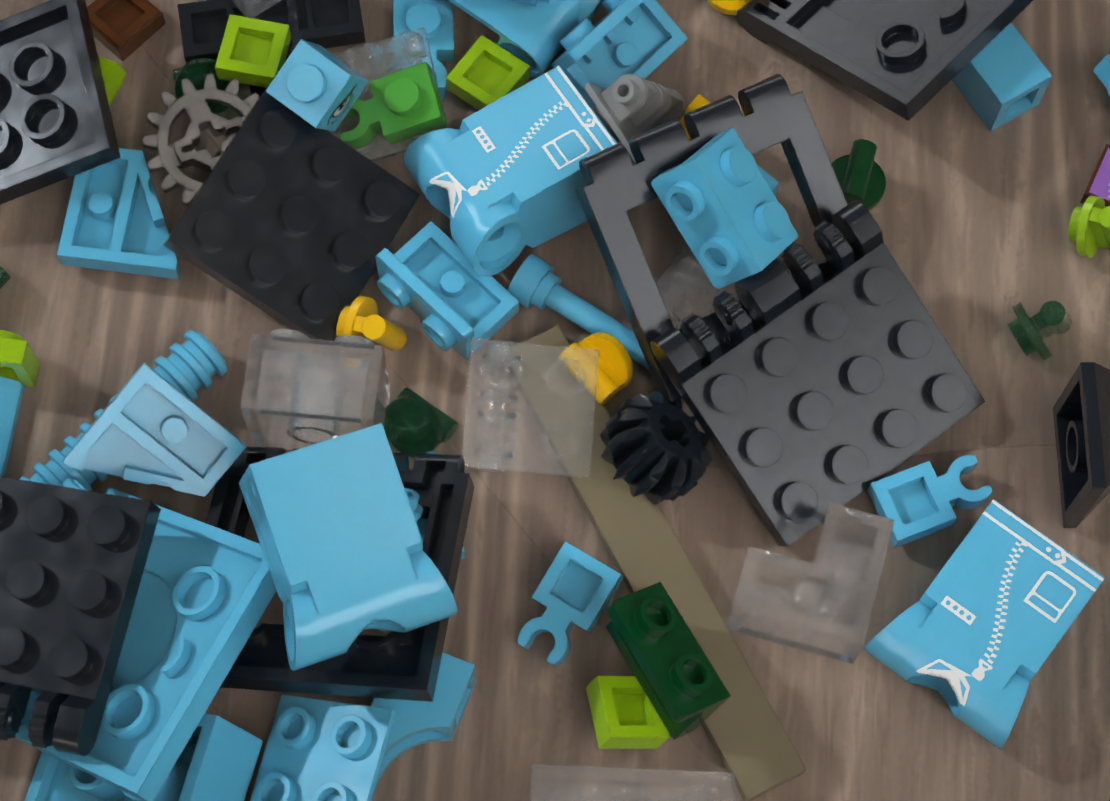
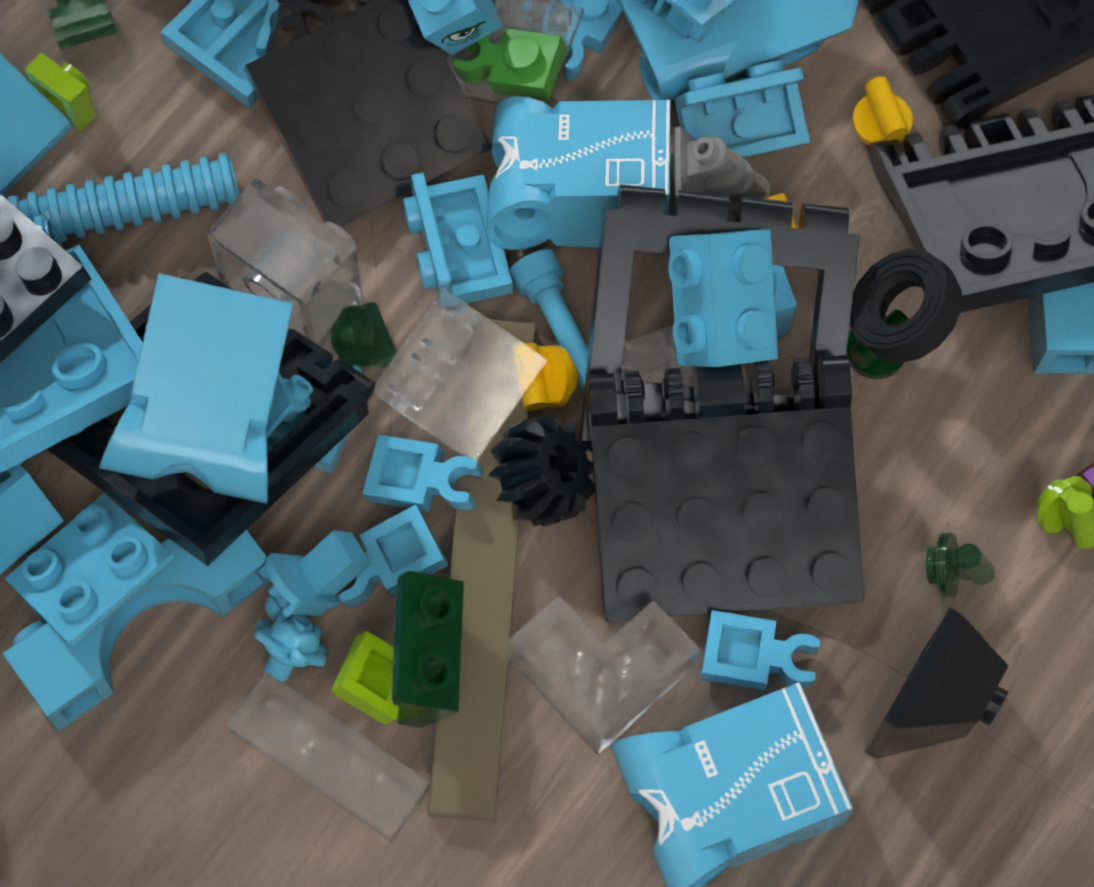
camera: 30 degrees right, 0 degrees up
medium azure wing [62,362,247,497] -> none
yellow plate [336,296,407,359] -> none
lime plate [446,35,530,110] -> none
none -> medium azure plant [254,612,328,682]
none -> medium azure piece [259,530,371,621]
none -> medium azure plate [362,434,484,512]
none -> black tyre [850,249,962,363]

